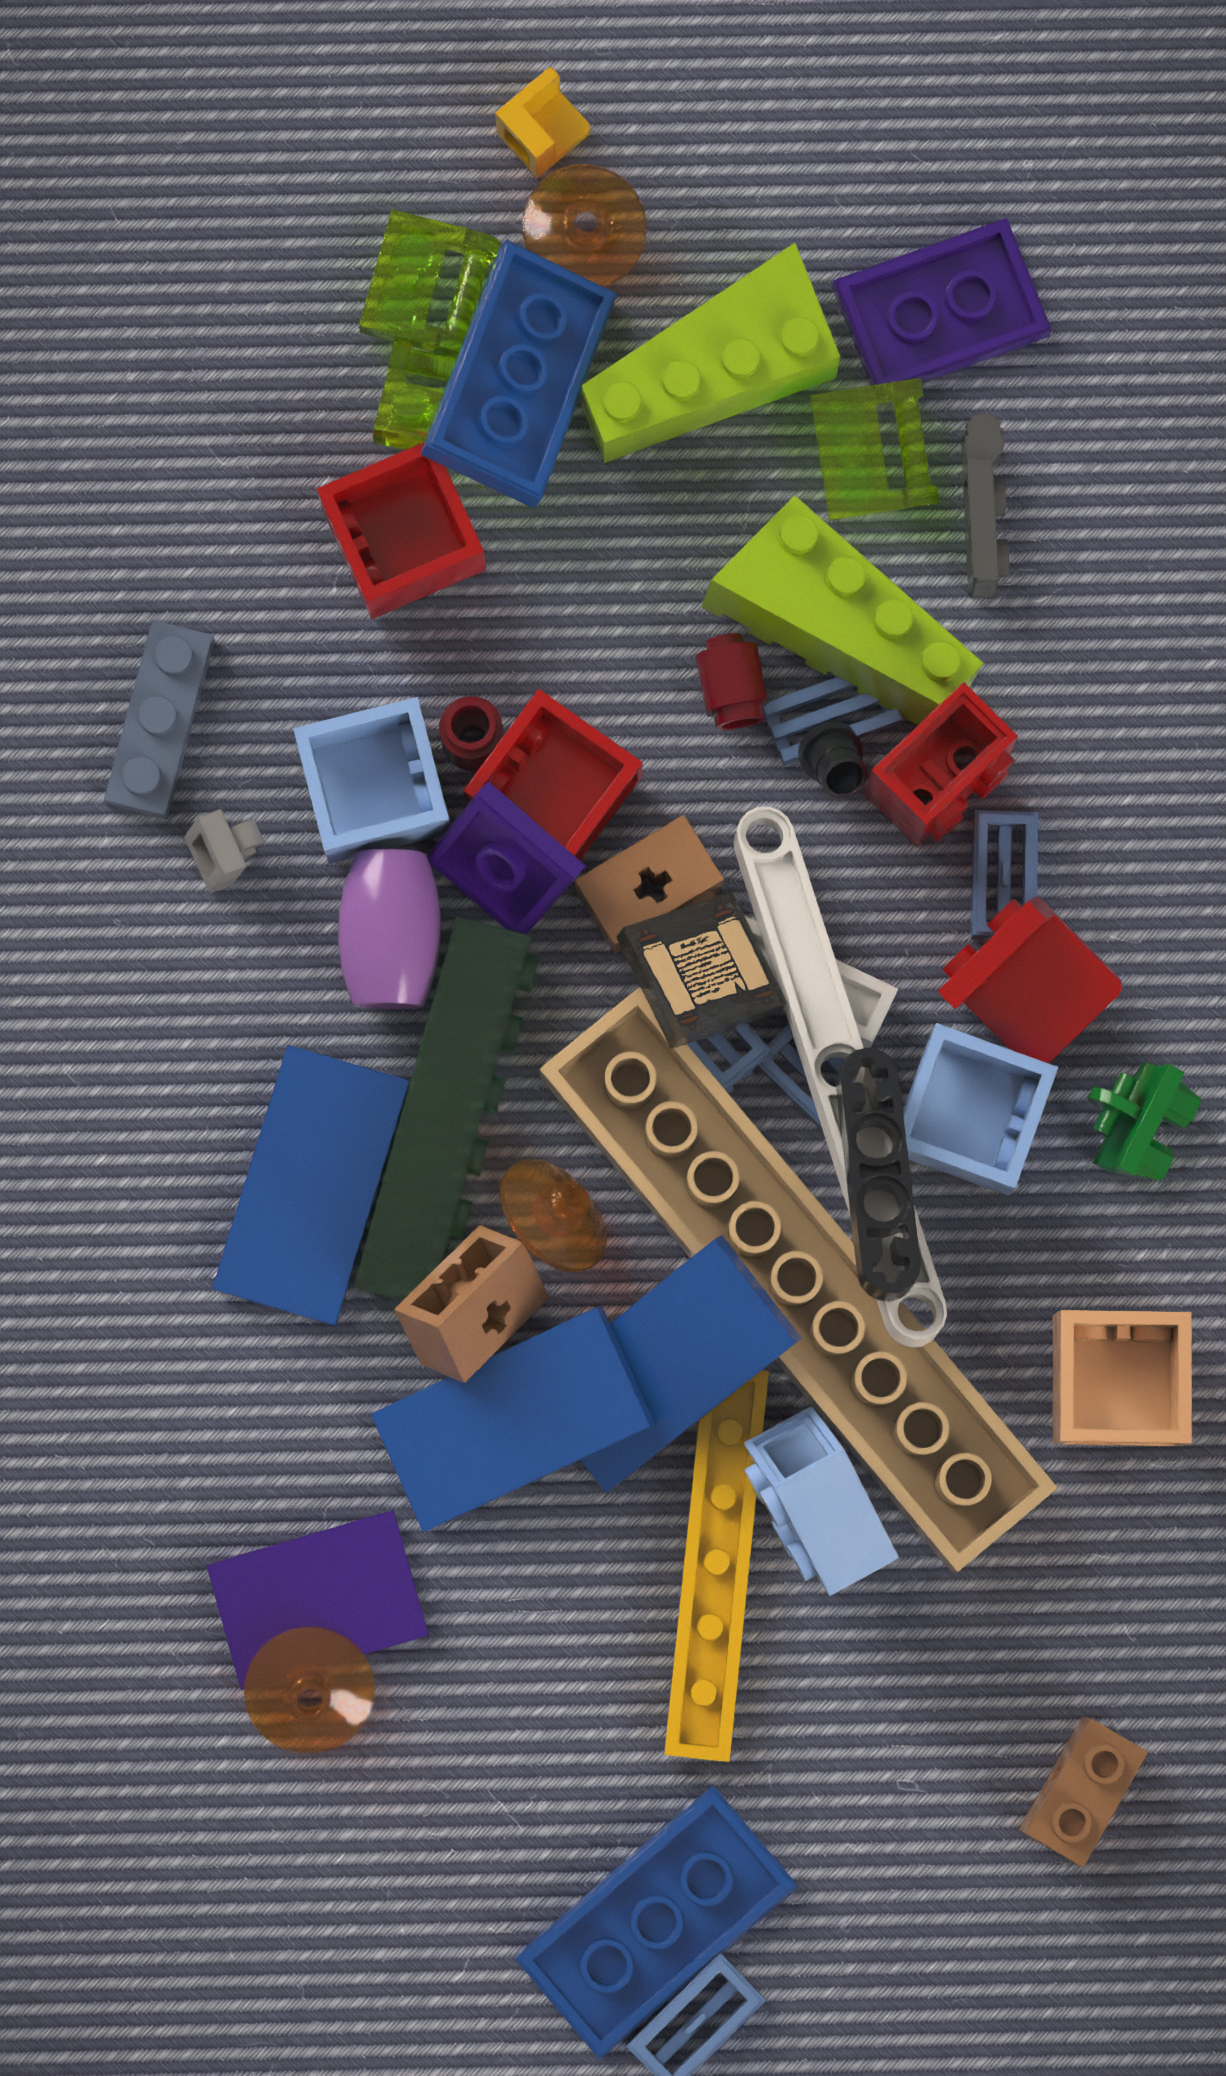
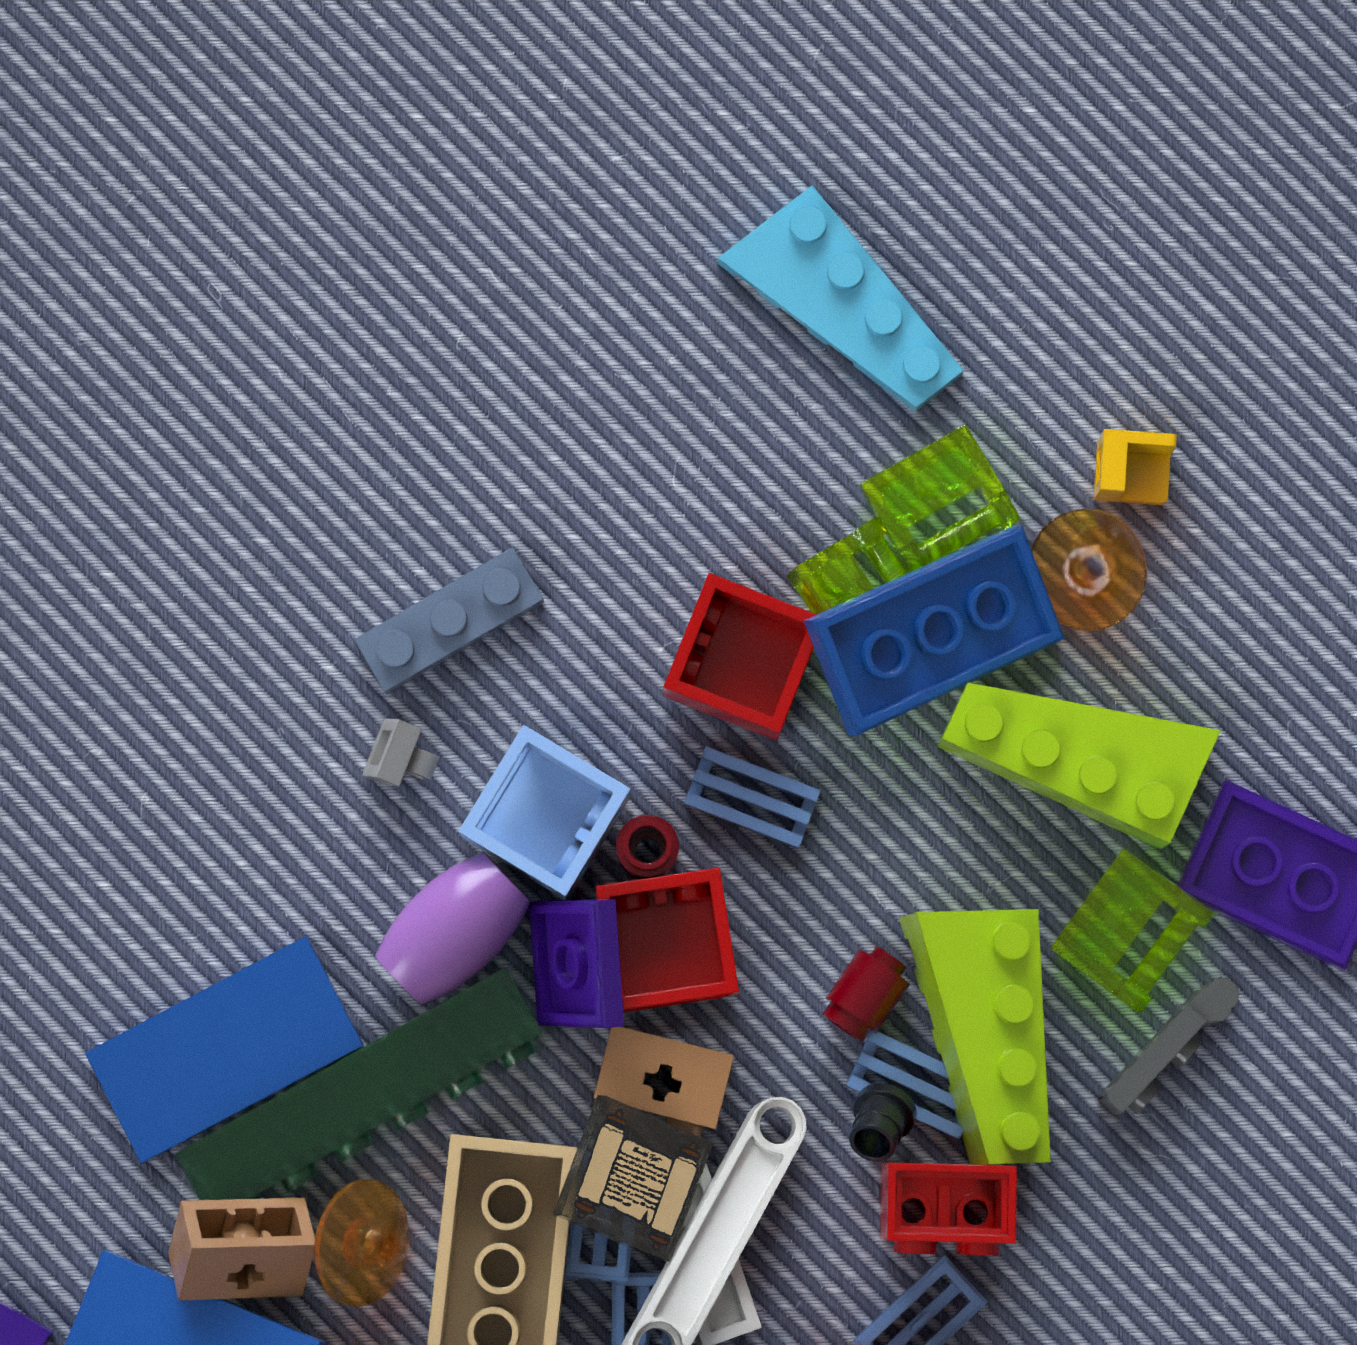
camera: 45 degrees right, 0 degrees up
none -> medium blue tile [684,746,821,849]
none -> medium azure wing [717,185,964,412]

